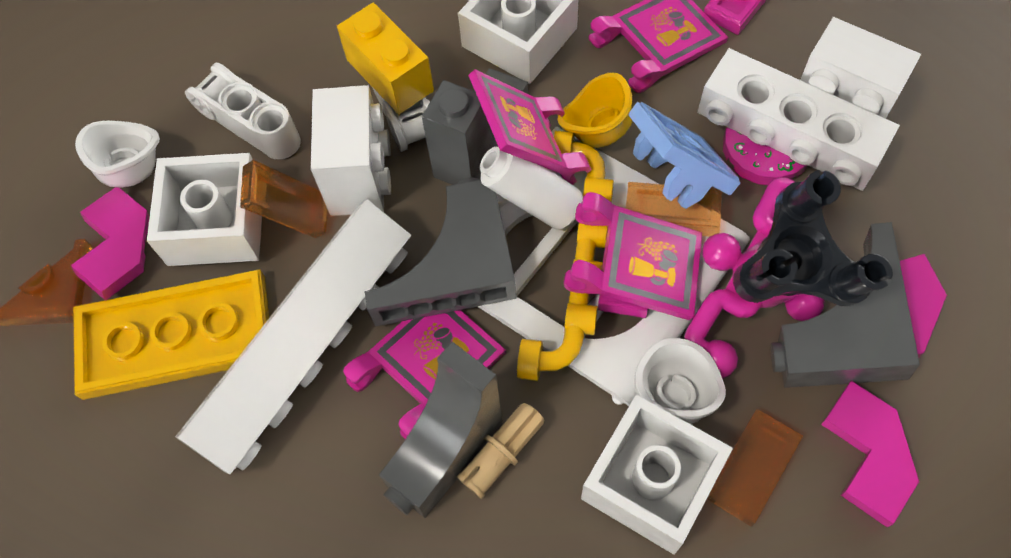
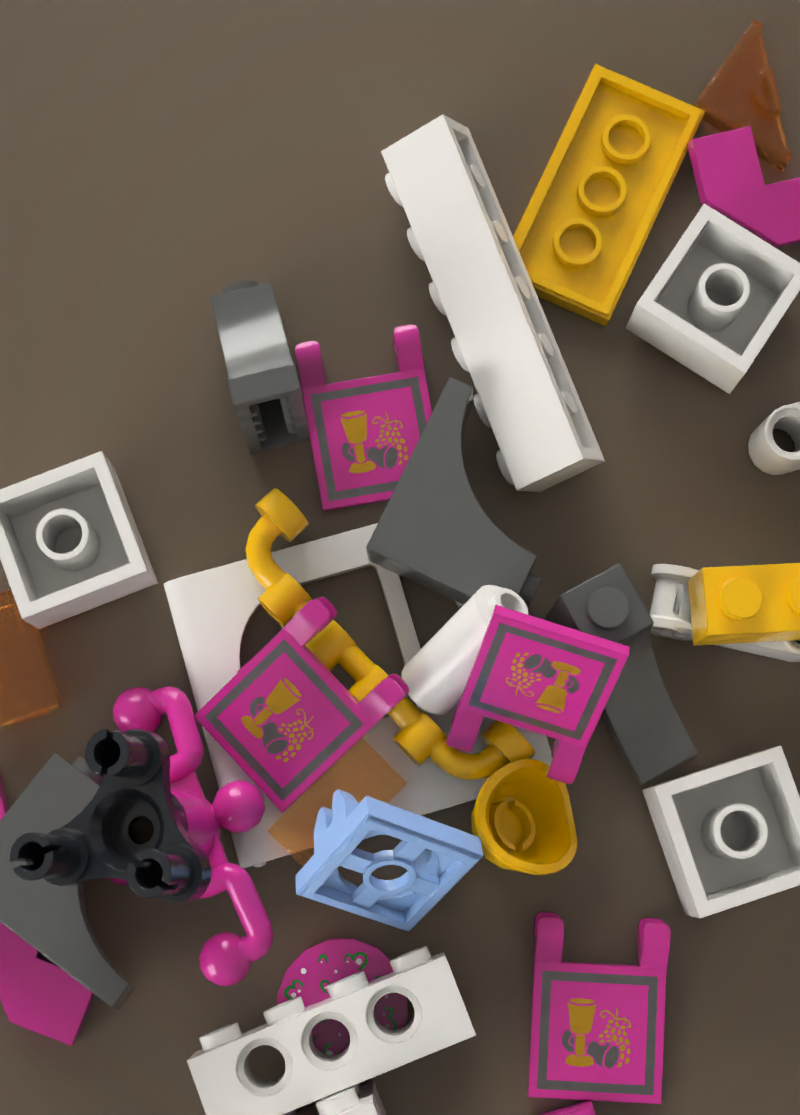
camera: 120 degrees right, 15 degrees up
clear orange tile [240,160,327,238] -> none
white brick [311,85,391,216] -> none
tan axle [456,403,544,499] -> none
white helmet [634,338,726,424] -> none

